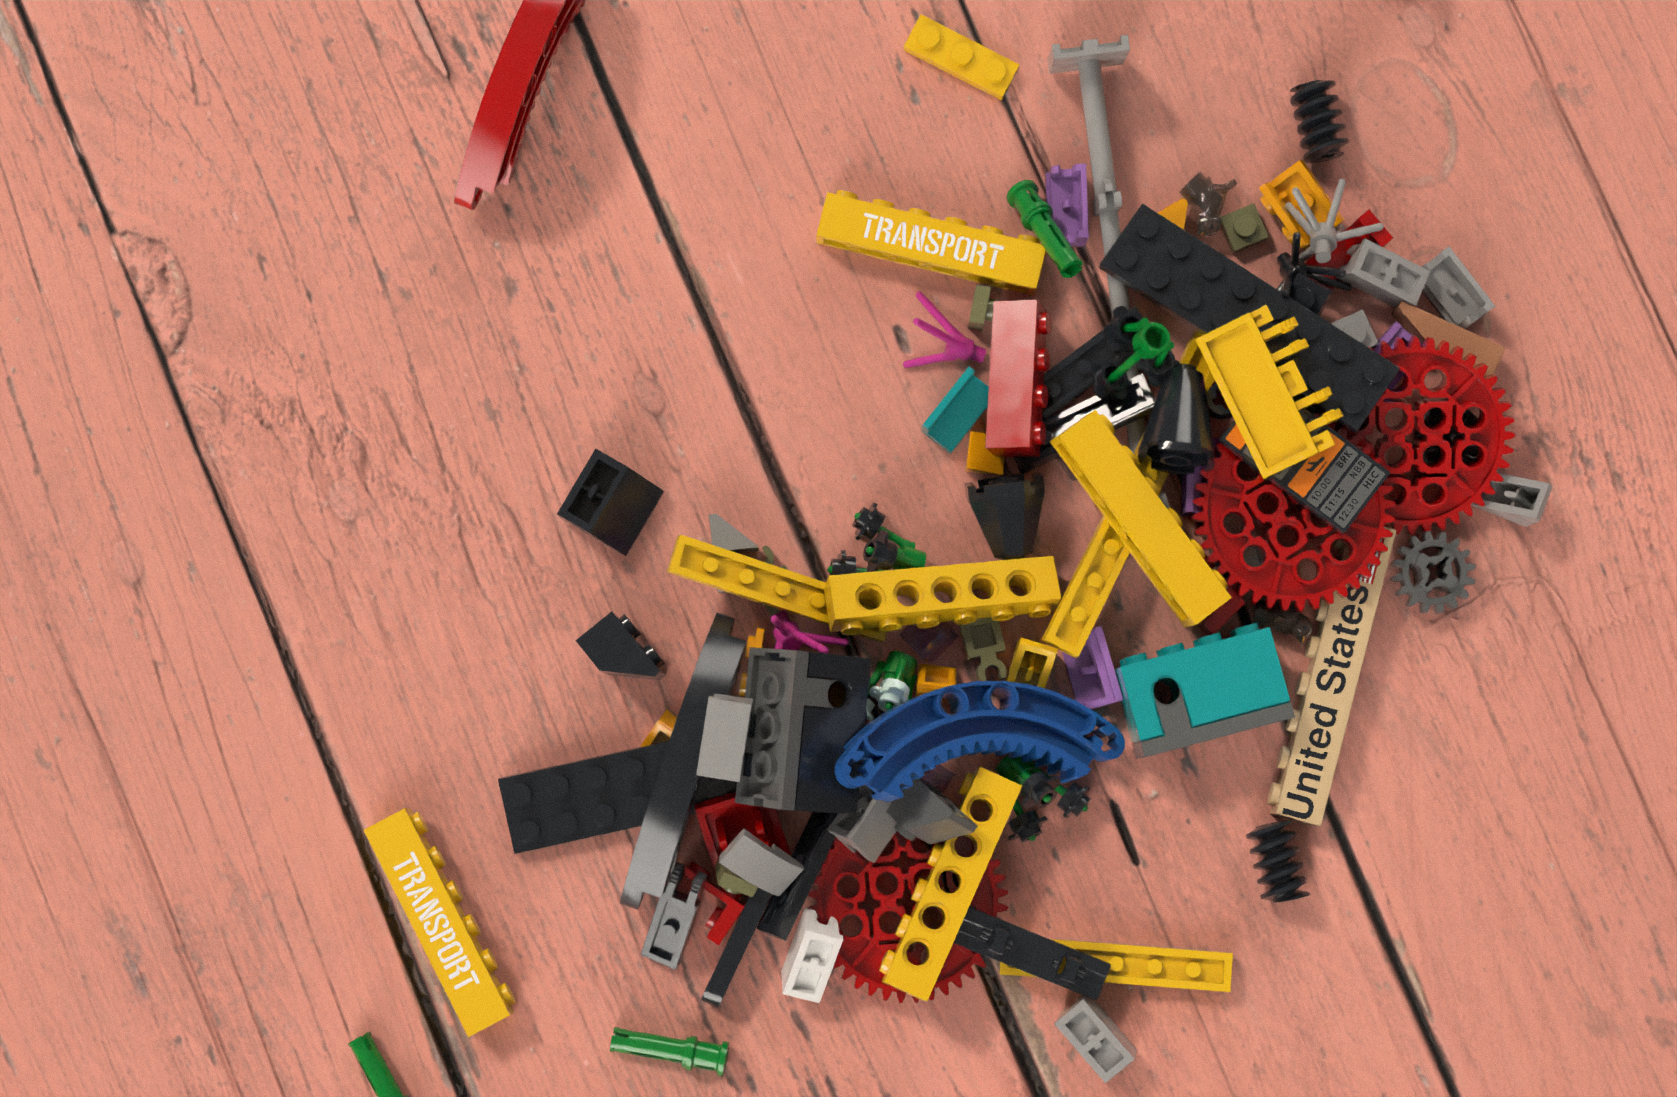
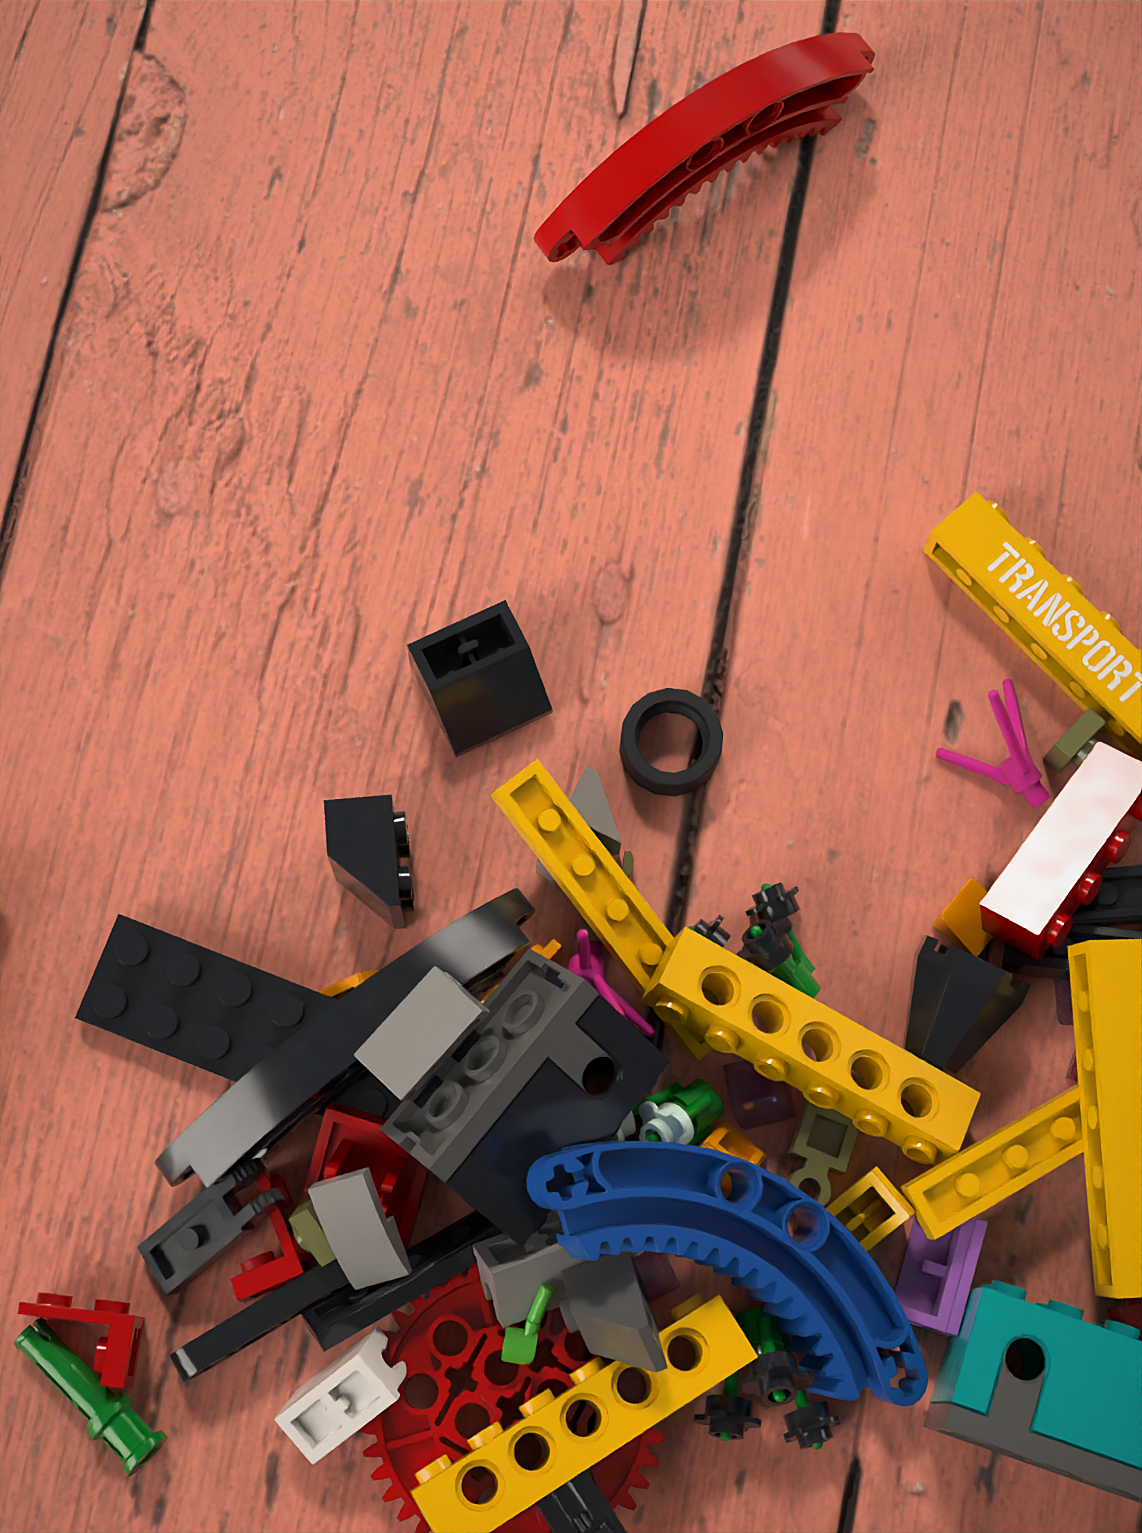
camera: 30 degrees right, 10 degrees down
teal panel [921,366,989,454] -> none
none -> red bracket [17,1292,144,1389]
none -> bright green hand [501,1283,555,1365]
none -> black tyre [619,688,723,797]

